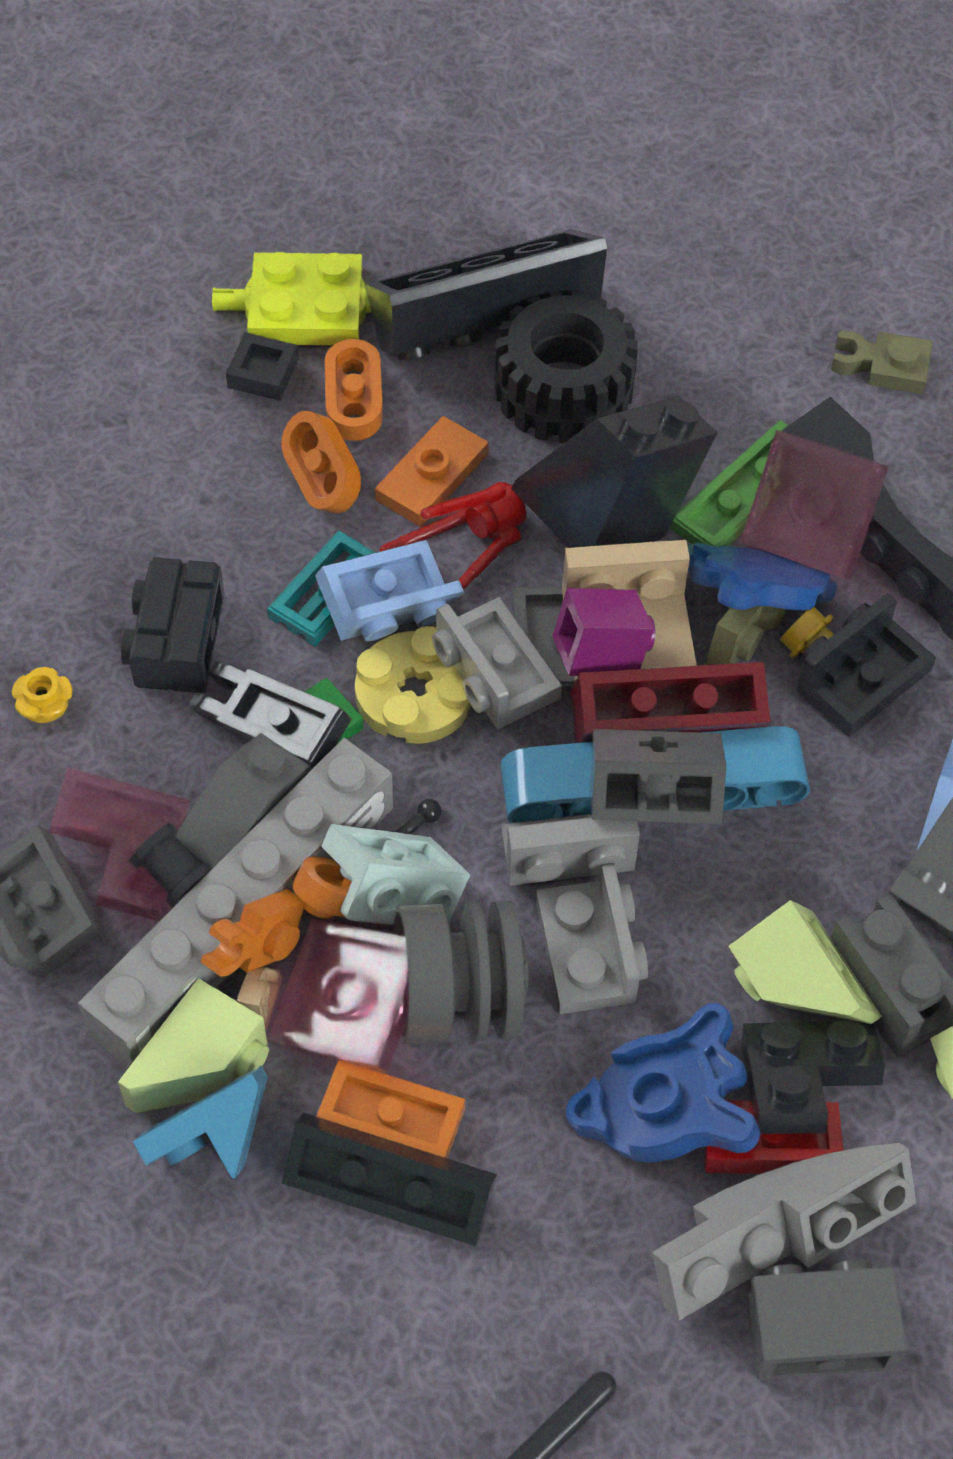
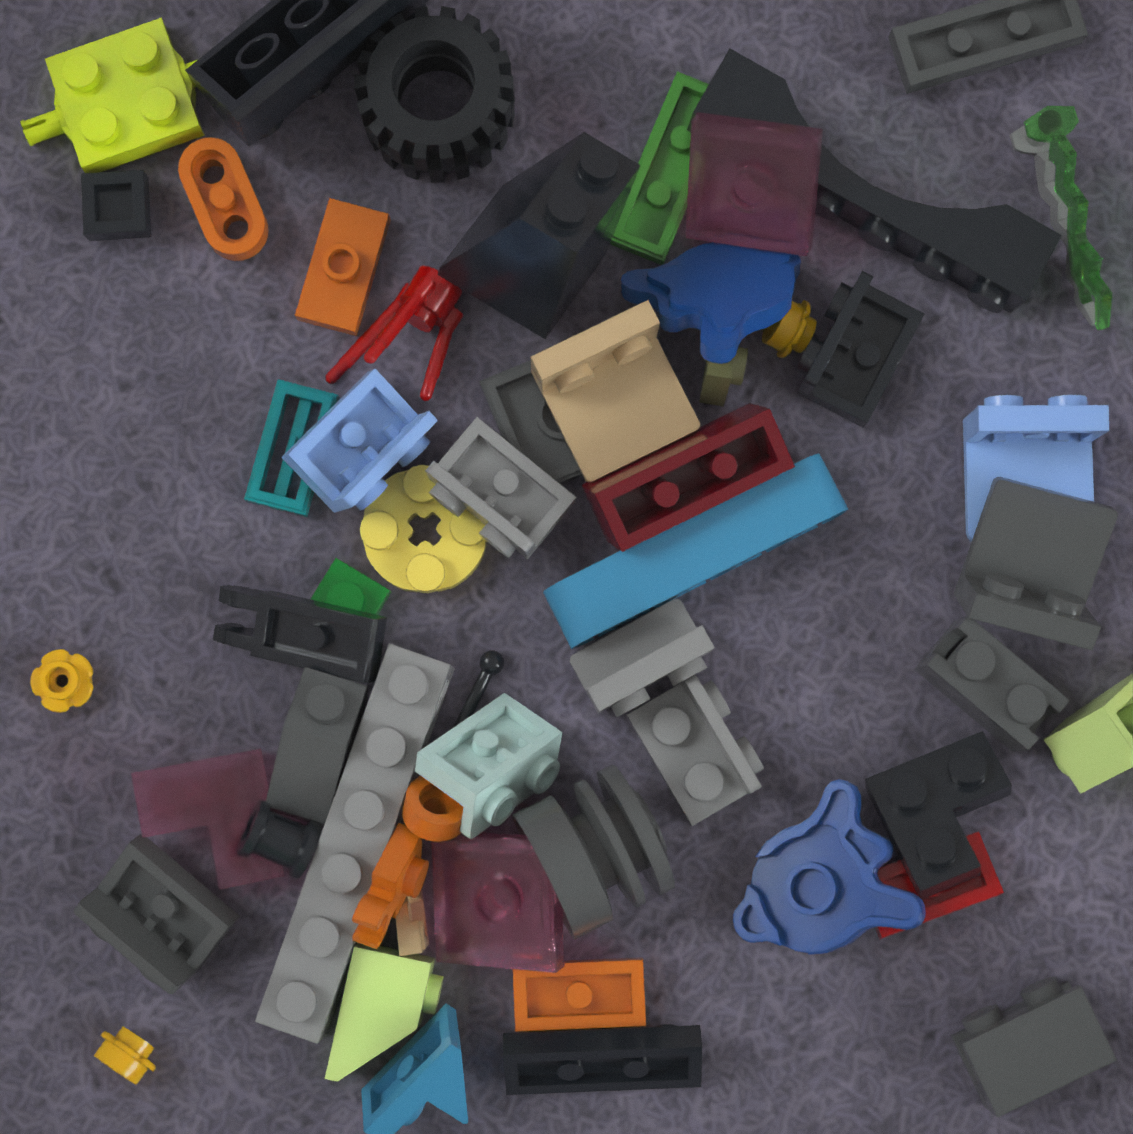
camera: 20 degrees left, 25 degrees up
black brick [121,557,225,694] -> none
orange plate [281,411,361,514] -> none
magenta brick [552,588,656,676] -> none
dark grey brick [590,729,727,824] -> none
light grey slope [652,1143,916,1320] -> none
yellowish green slope [728,900,882,1024] -> none

